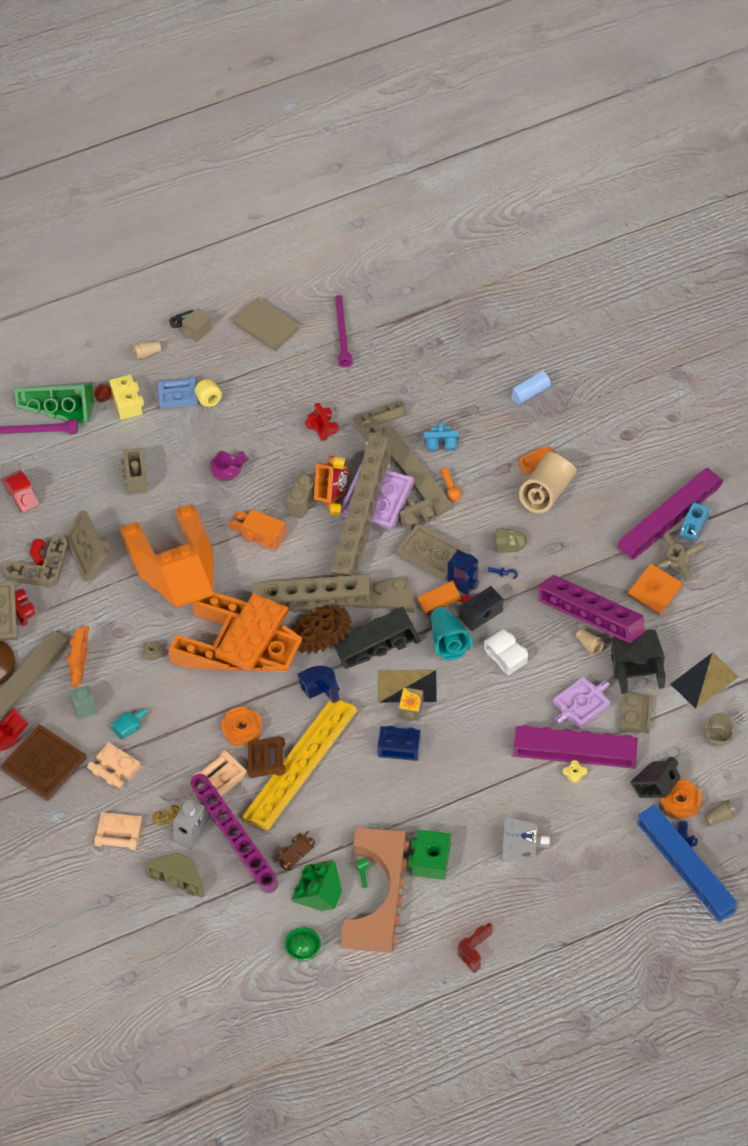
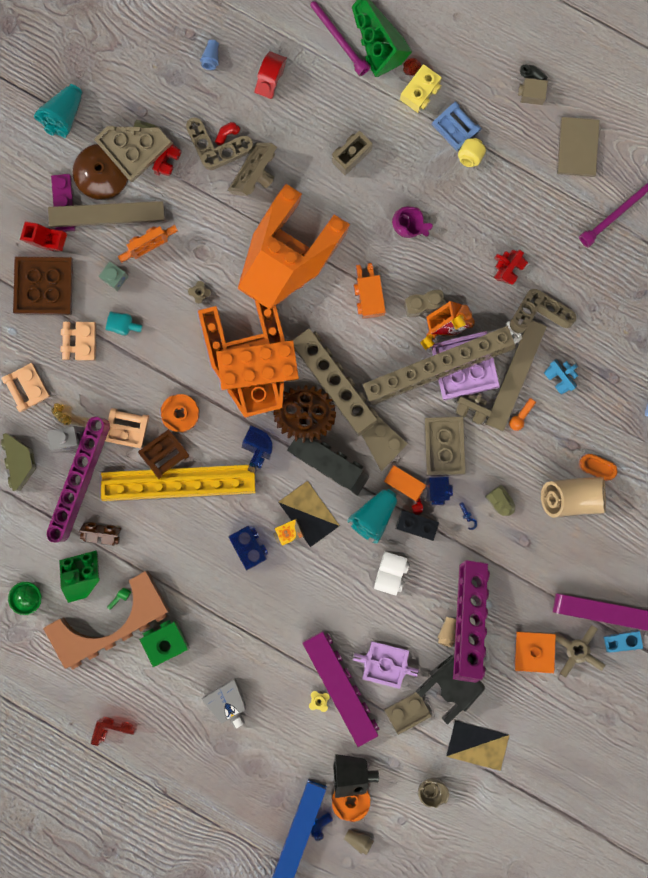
camera: 55 degrees right, 30 degrees up
tan cone [132,341,161,360] -> none

